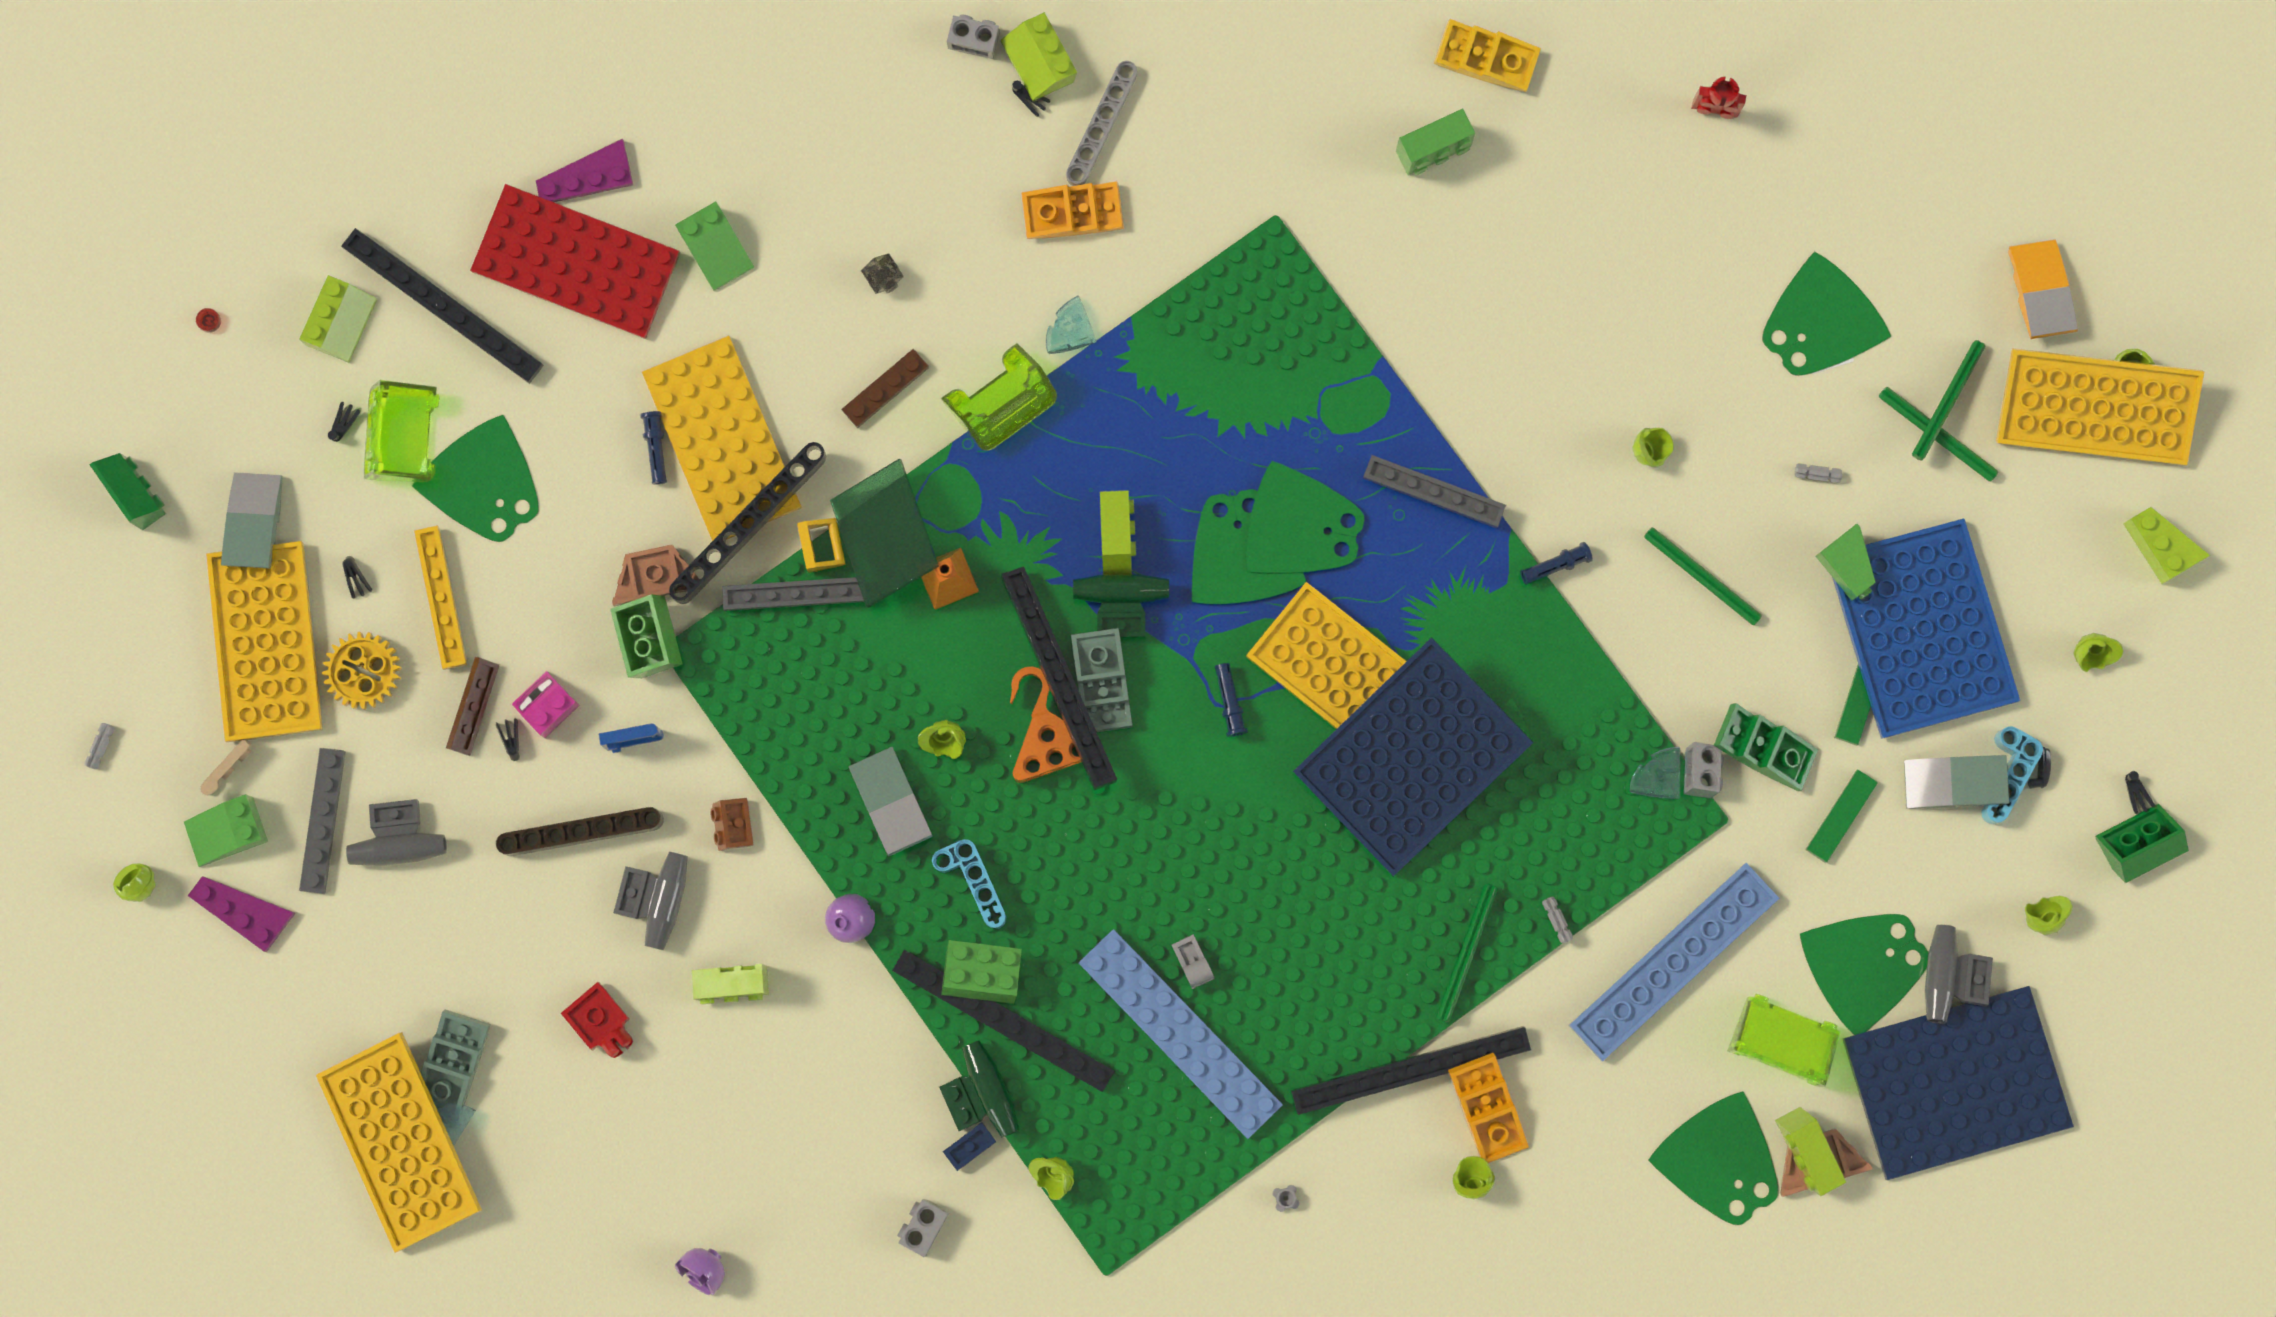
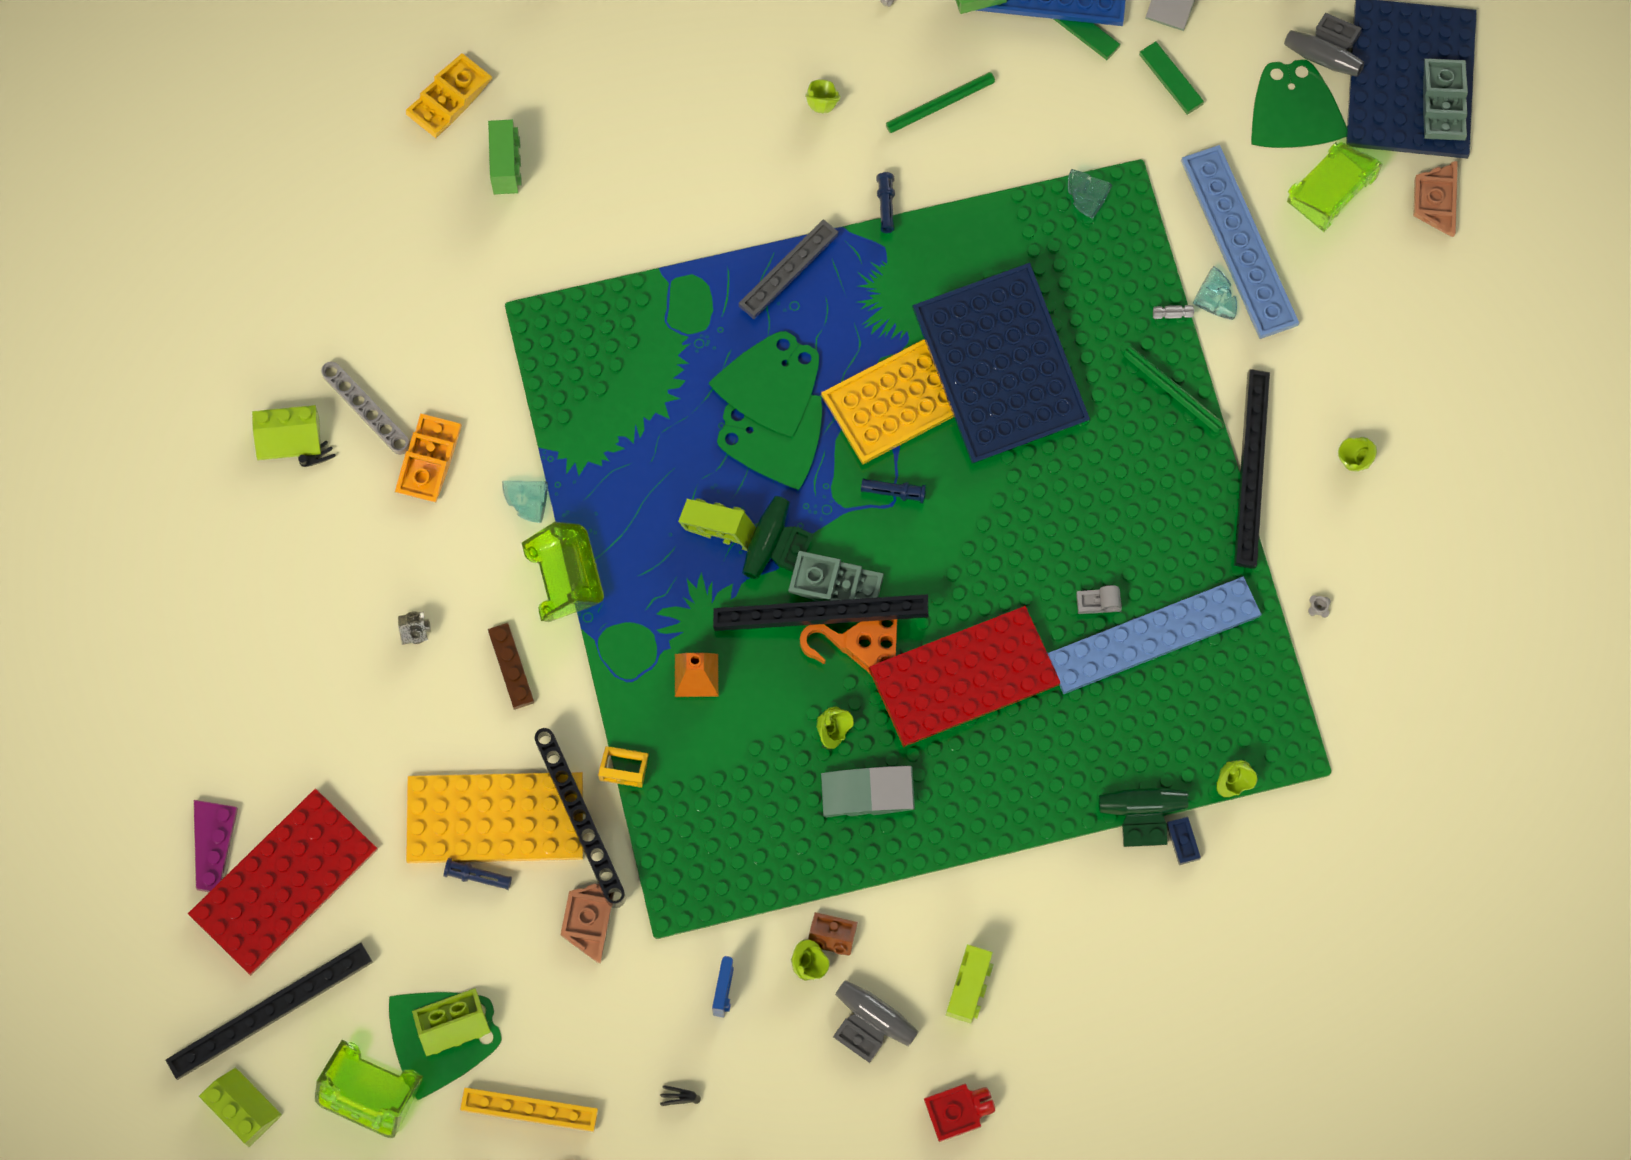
camera: 70 degrees left, 10 degrees down
black piece [328,402,360,442] -> none
reddish brown plate [446,657,499,756] -> none
dark brown beam [496,807,664,856] -> none
dark pink slope [512,671,580,738] -> none
bright green brick [610,594,682,679] -> none
bright green slope [675,201,754,291] -> none
medium lavender cylinder [675,1248,725,1295] -> none
dark grey plate [722,577,868,611] -> none
medium lavender cylinder [825,894,875,943] -> none
clear green piece [830,459,939,608] -> none
black plate [892,950,1115,1092] -> none
light grey brick [897,1199,949,1257] -> none
medium azure beam [932,839,1006,929] -> none
bright green brick [942,940,1022,1004] -> none
light grey brick [947,15,1000,59] -> none
light orange slope [1448,1053,1529,1163] -> none
green piece [1648,1091,1778,1225] -> none
light grey brick [1684,742,1724,798] -> none
green slope [1714,703,1818,791] -> none
lime wedge [1775,1107,1846,1196] -> none
none -> lime slope [412,988,490,1056]
none -> lime piece [791,939,830,981]
none -> red plate [868,606,1061,747]
none -> clear light blue brick [1193,266,1237,320]
none -> sand green slope [1423,59,1468,140]

